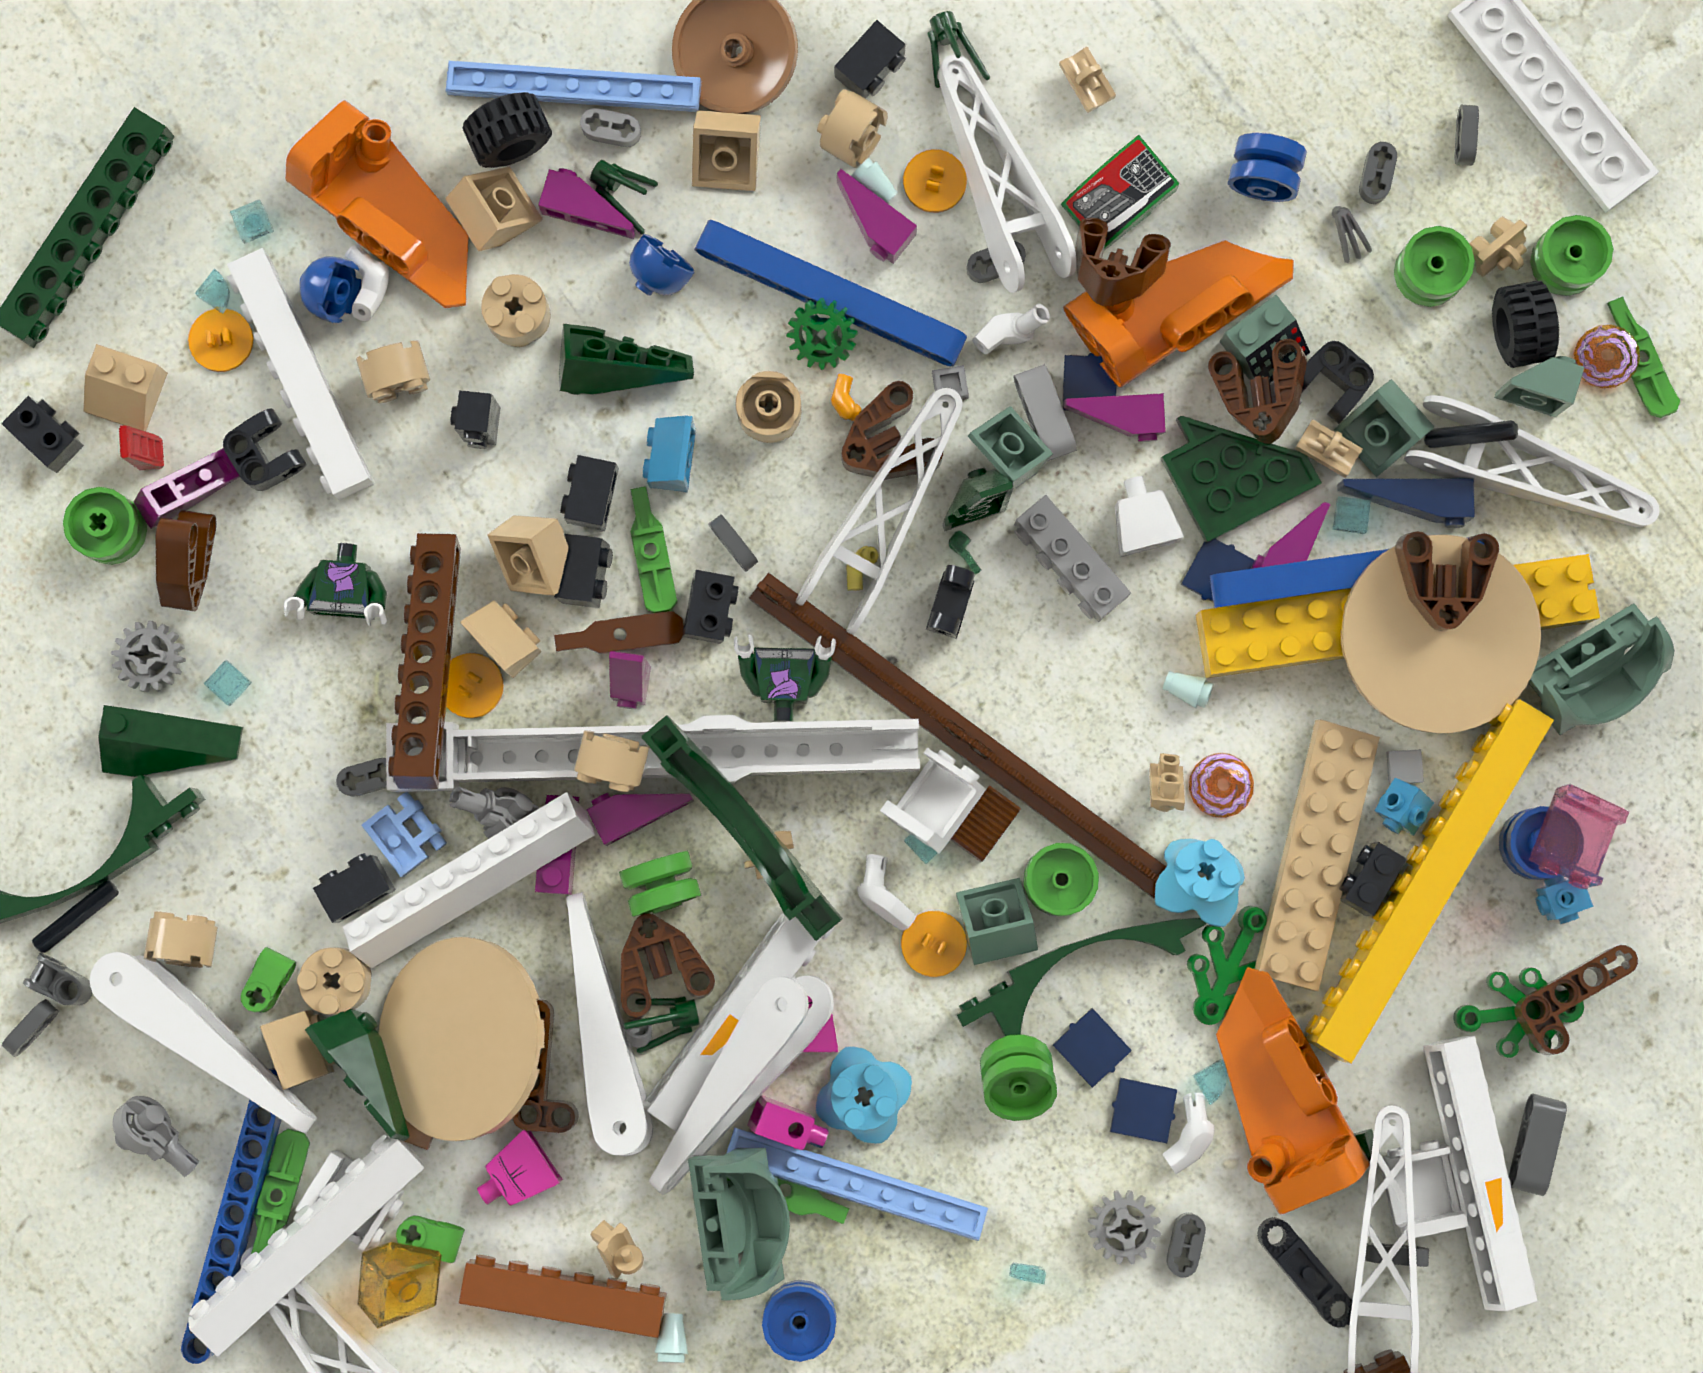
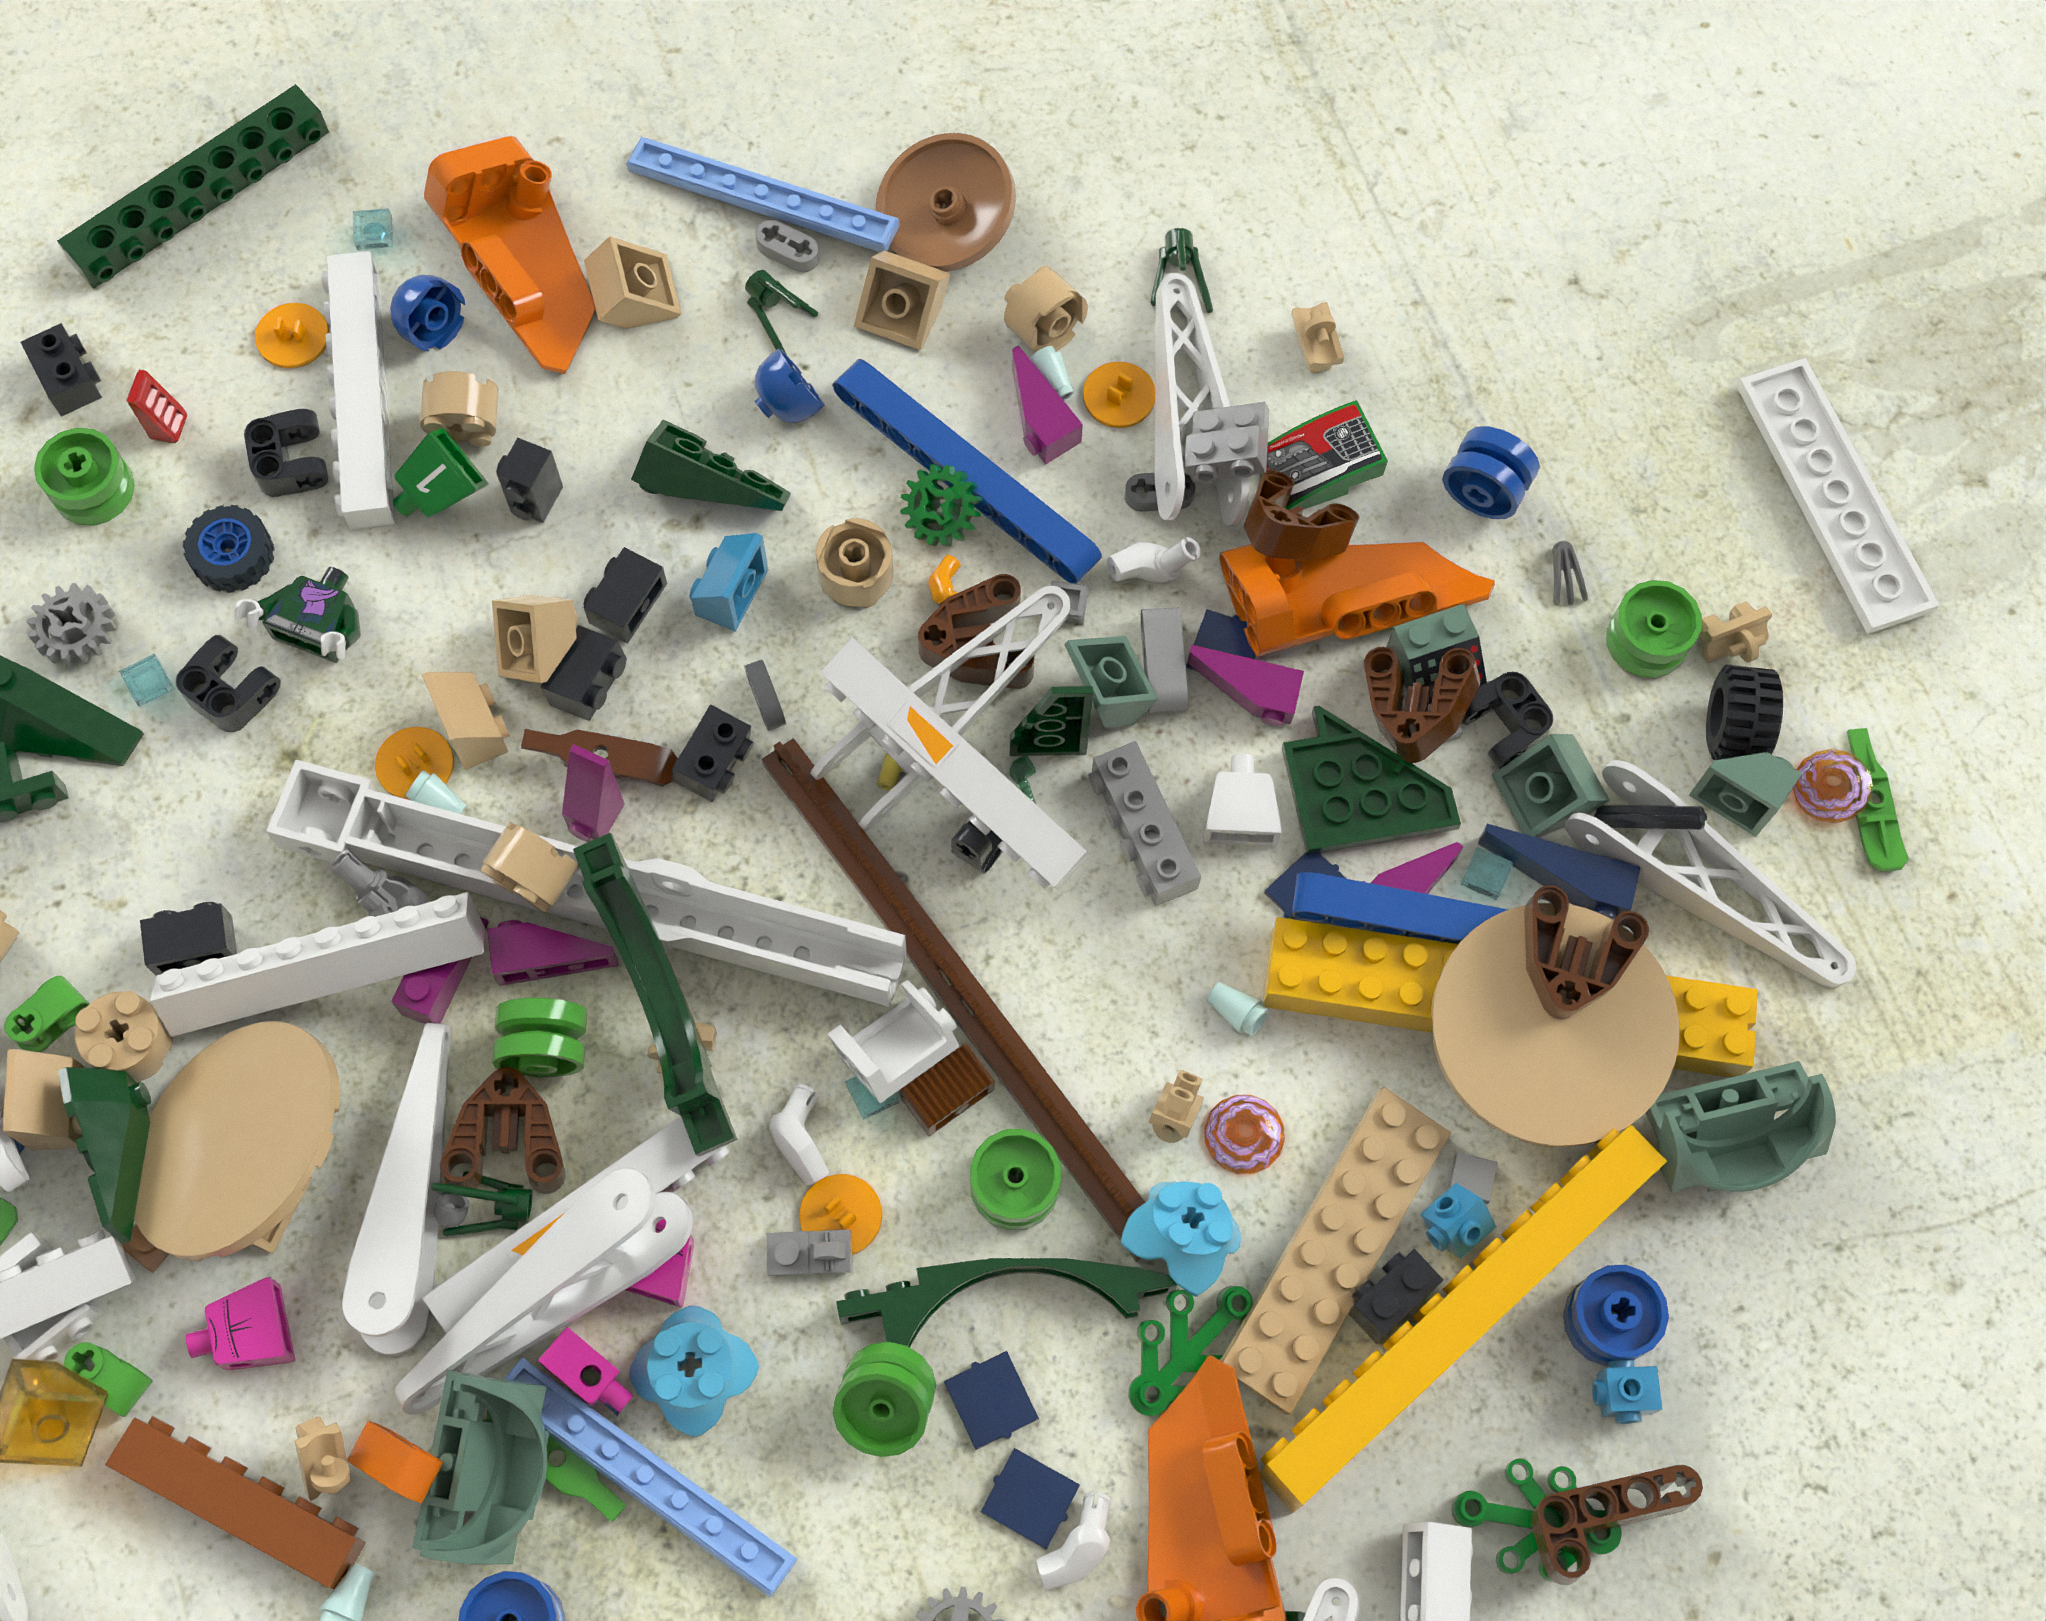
camera: 15 degrees right, 15 degrees down
tan slope [83,344,168,431] -> none
magenta slope [134,448,240,529] -> none
reddish brown connector [156,510,217,612] -> none
clear light blue tile [195,268,230,314] -> none
dark grey beam [336,758,387,797] -> none
white arm [344,244,390,322] -> none
light blue plate [362,792,447,877] -> none
reddish brown brick [388,533,461,789] -> none
black tyre [462,92,552,168] -> none
tan brick [481,274,551,347] -> none
reddish brown beam [512,999,579,1133] -> none
magenta slope [538,168,636,239] -> none
bright green piece [630,486,677,613] -> none
torso [734,635,836,722] -> none
black brick [834,20,906,99] -> none
sand green slope [956,878,1038,965] -> none
clear light blue tile [1192,1059,1227,1105] -> none
tan hips [1295,419,1363,478] -> none
dark grey beam [1359,141,1397,204] -> none
dark grey beam [1454,104,1479,166] -> none
clear pink panel [1529,784,1630,890] -> none
bright green wheel [1530,215,1614,296] -> none
none -> black piece [176,635,281,732]
none -> black wheel [183,505,275,593]
none -> orange beam [347,1420,443,1504]
none -> green torso [393,427,489,518]
none -> light aqua cone [405,770,467,814]
none -> light grey hinge [767,1230,852,1276]
none -> white brick [820,637,1091,890]
none -> light grey plate [1185,401,1269,483]

